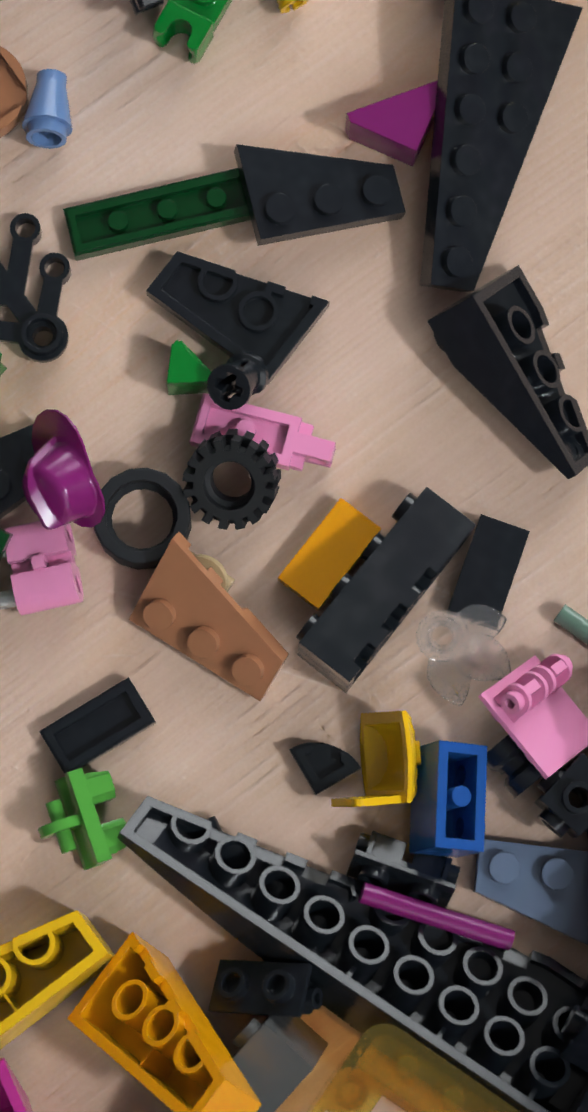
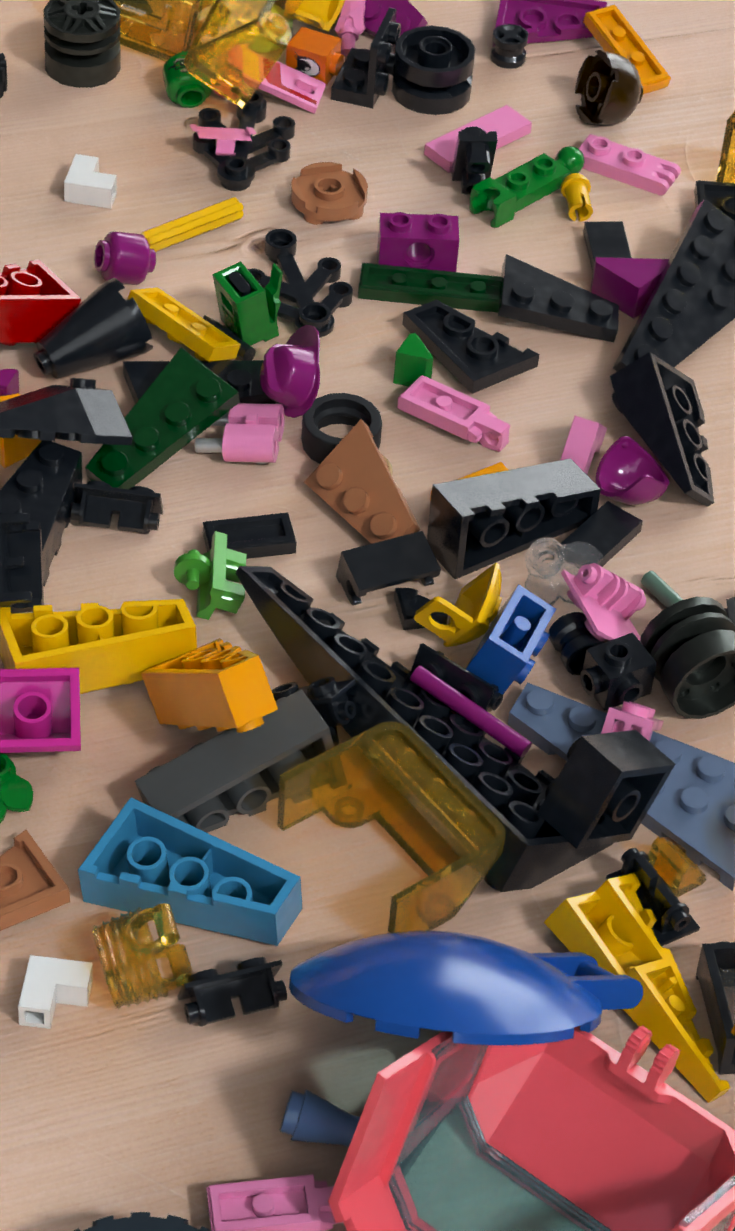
camera: 20 degrees right, 35 degrees down
medium blue cone [22,69,72,149] -> none
black tyre [183,429,281,530] -> none
black bush [207,351,269,410] -> none
none -> black hinge [336,531,441,605]
none -> magenta brick [377,212,460,272]
none -> bright pink piece [560,416,607,475]
none -> black tile [583,221,632,272]
none -> magenta helmet [595,436,670,505]

